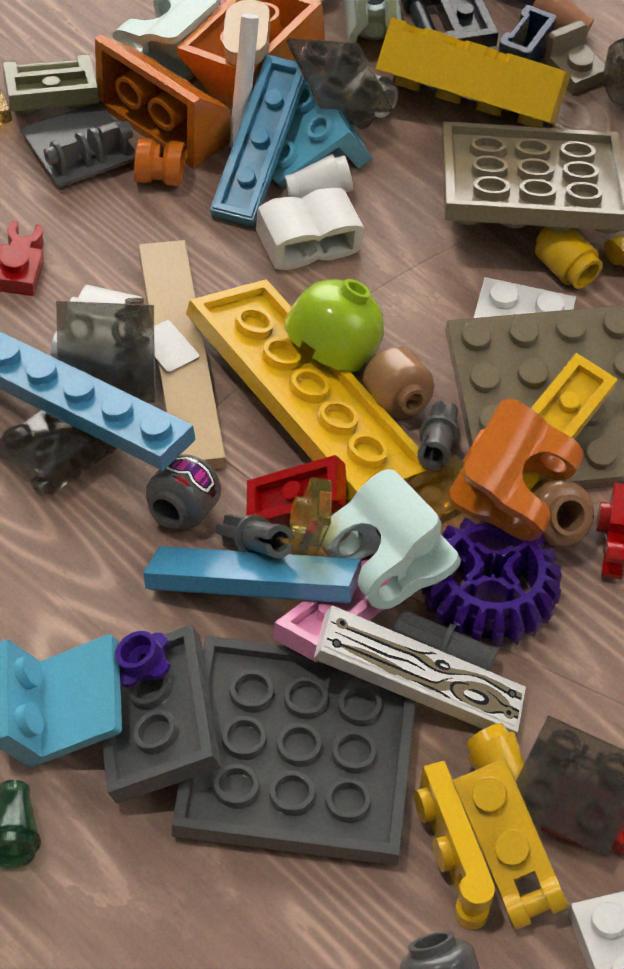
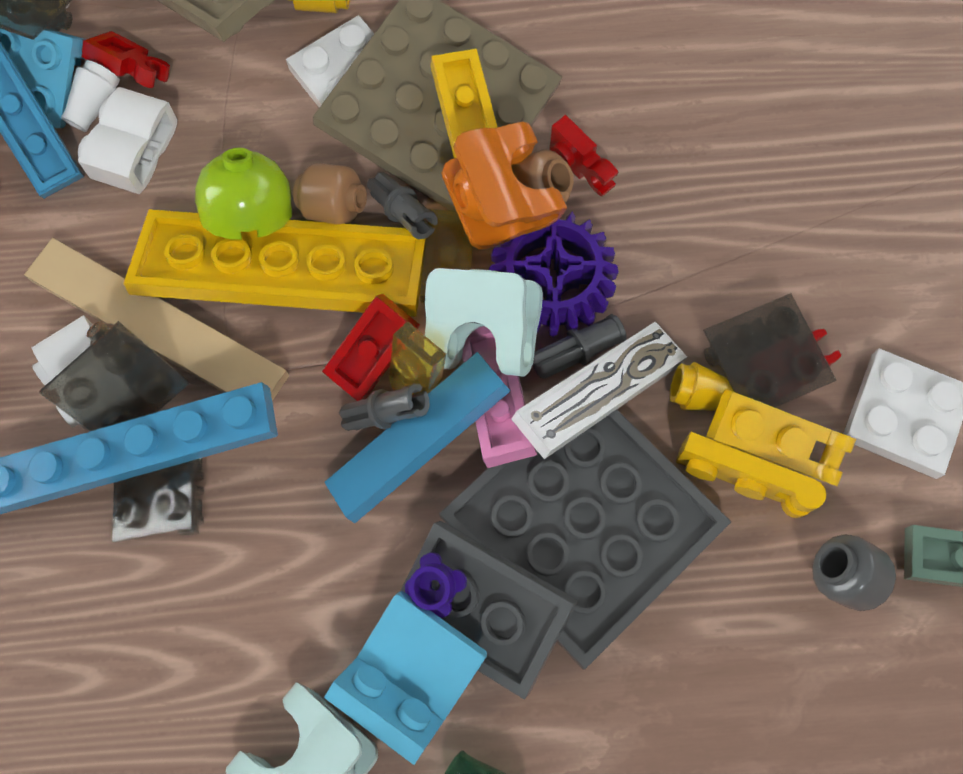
camera: 45 degrees left, 20 degrees up
white sticker [138,320,199,372] -> none
dark grey head [145,454,221,530] -> none
none -> red plate [81,31,170,88]

